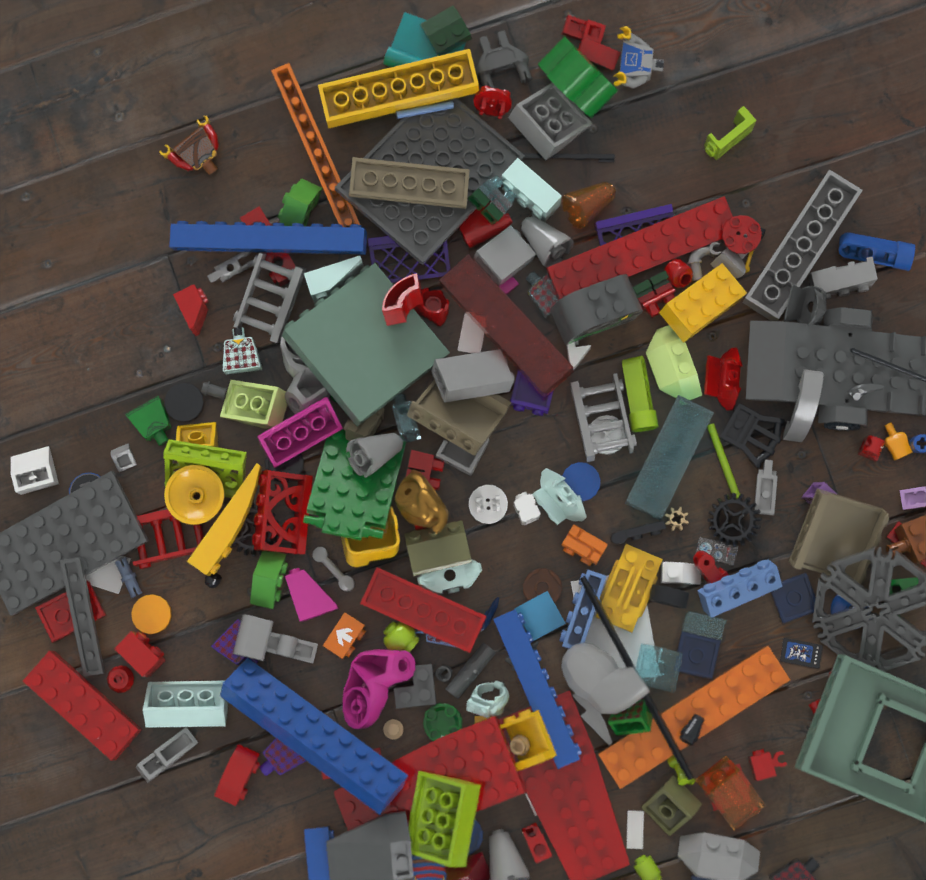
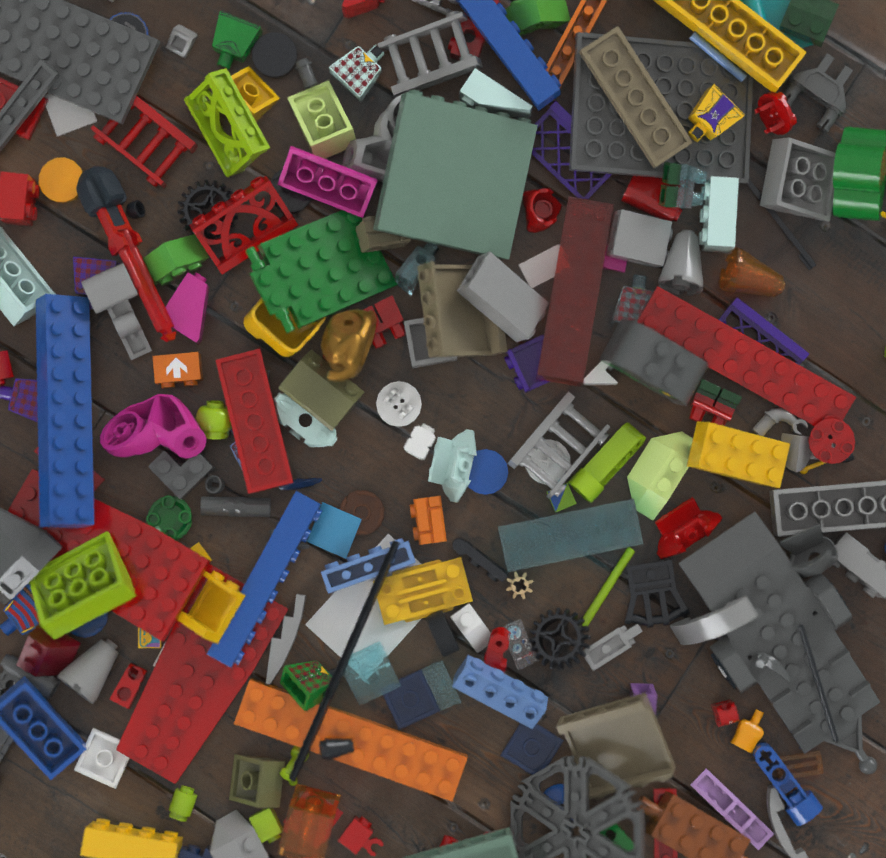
camera: 45 degrees right, 5 degrees up
sand blue pin [114,557,143,598] -> none
yellow dish [164,465,225,525] -> none
yellow slope [187,463,262,577] -> none
light grey bar [312,547,355,592] -> none
light grey cone [346,433,403,477] -> none
red brick [382,273,424,326] -> none
tan plate [383,719,404,740] -> none
light aqua piece [467,680,509,718] -> none
tan plate [510,735,530,756] -> none
light grey piece [561,643,650,714] -> none
white sticker [627,811,644,849] -> none
red head [664,259,693,288] -> none
black sticker [780,638,823,669] -> none
none -> red piece [76,166,176,342]
none -> tile [138,627,162,648]
none -> lime brick [249,808,284,843]
none -> lime tile [547,483,577,513]
none -> torso [688,84,745,142]

